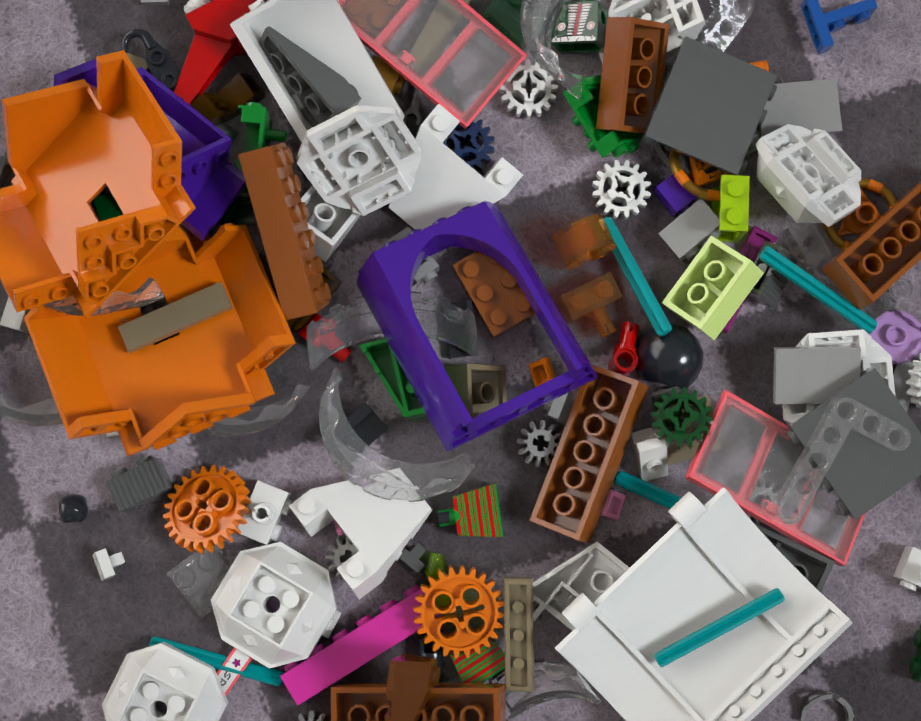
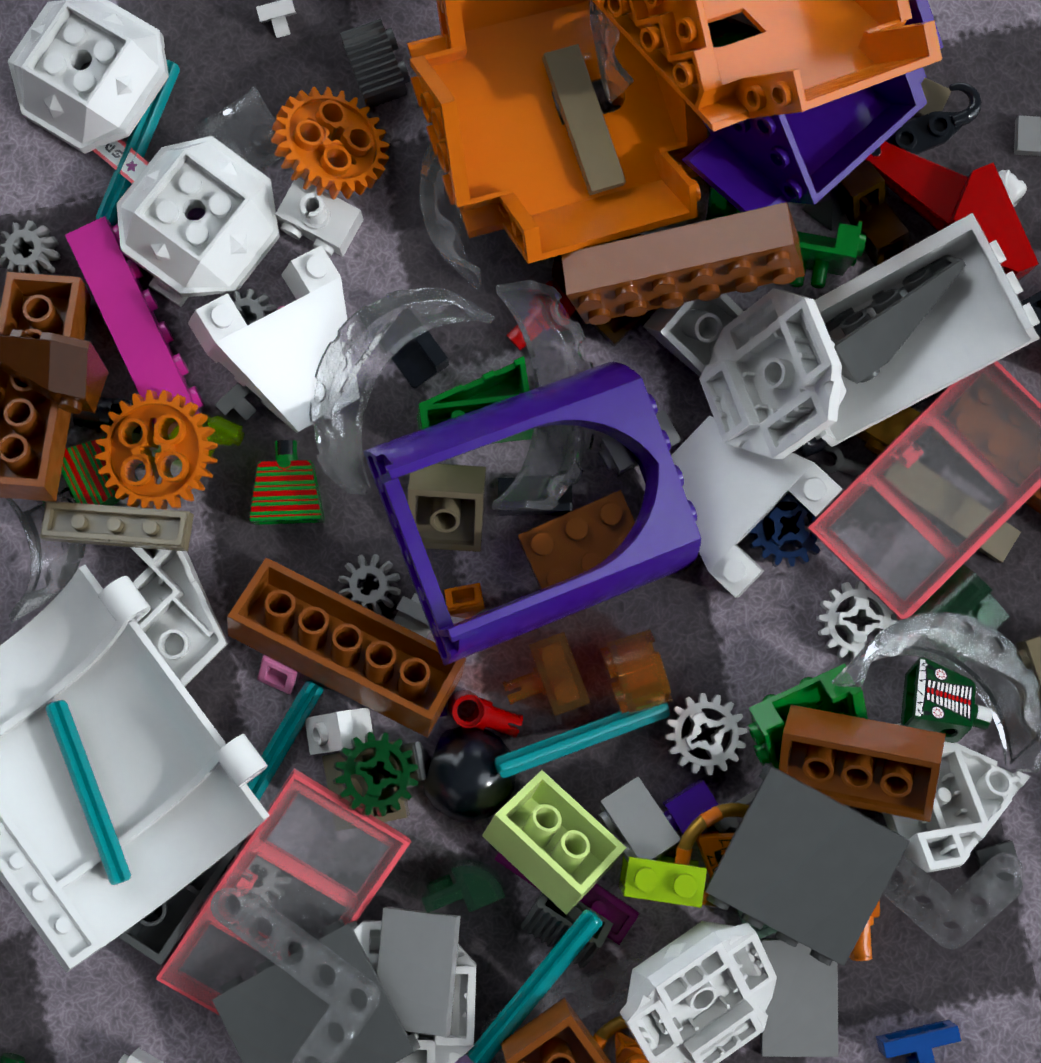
camera: 95 degrees right, 0 degrees up
none -> clear green brick [421,859,506,913]

